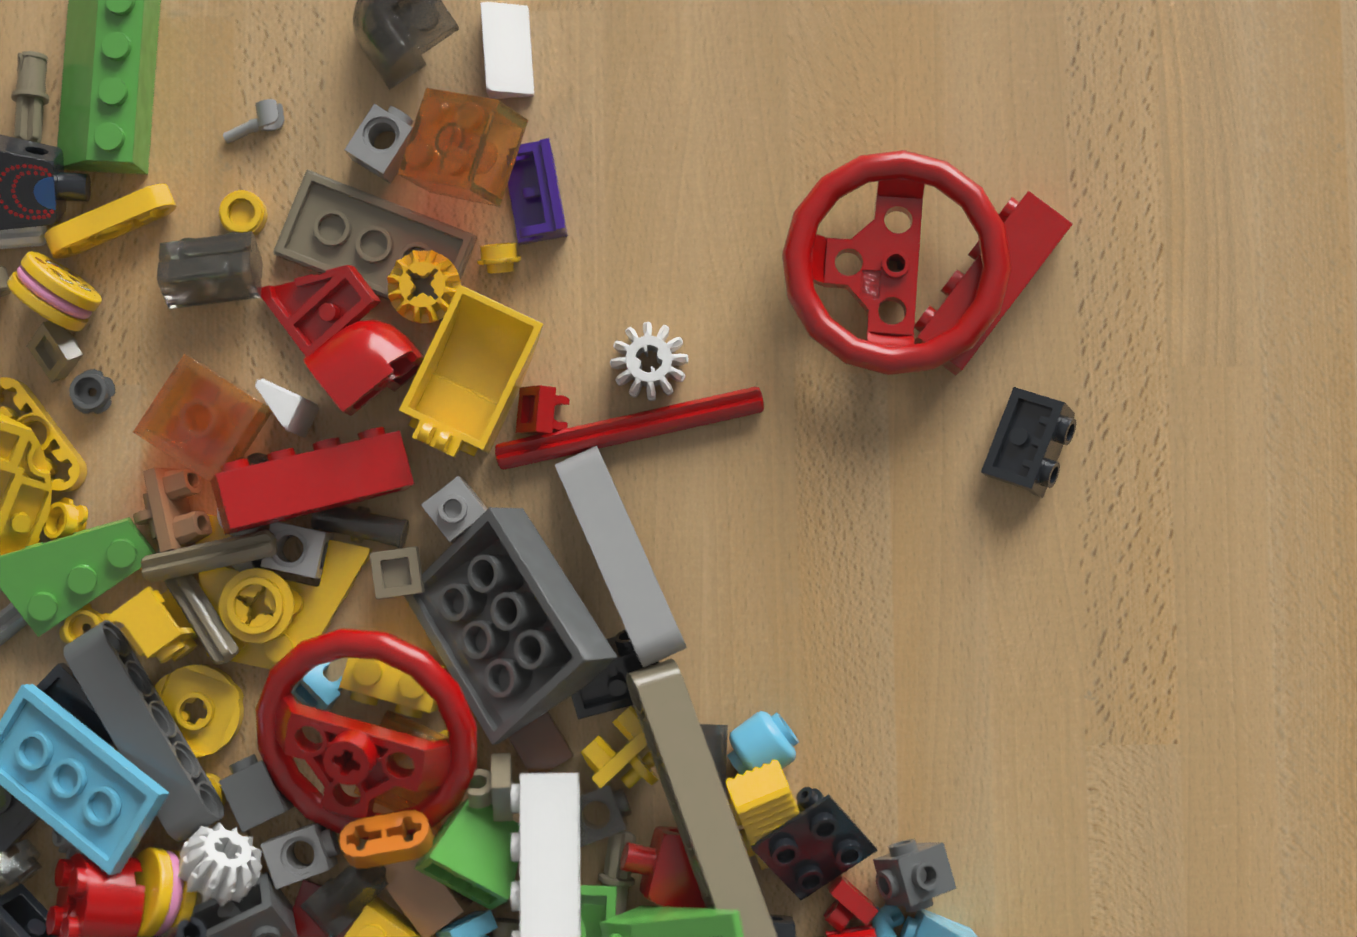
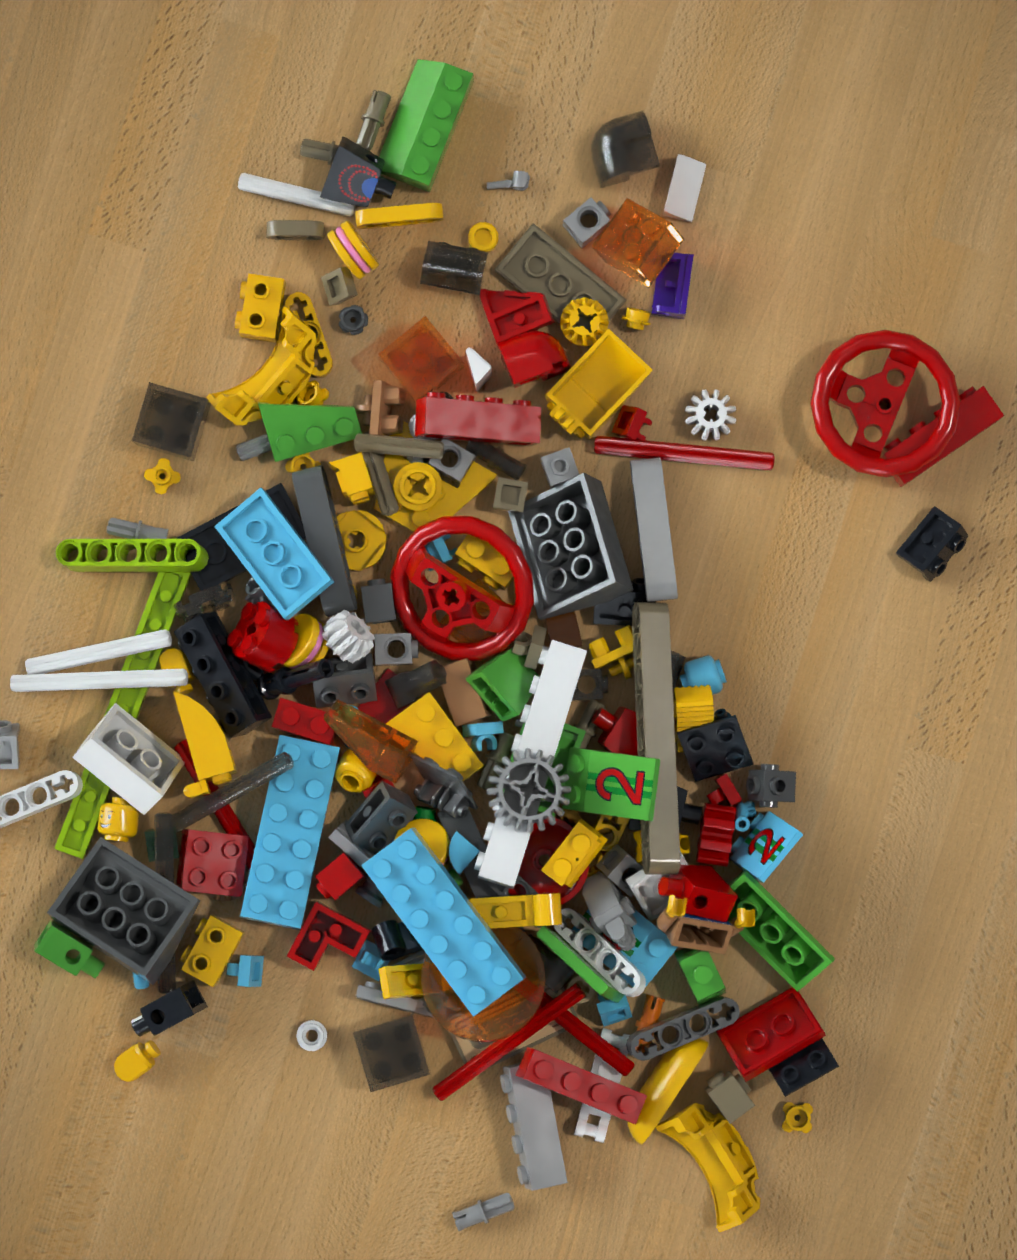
camera: 15 degrees right, 0 degrees up
orange beam [339,810,434,868] -> none

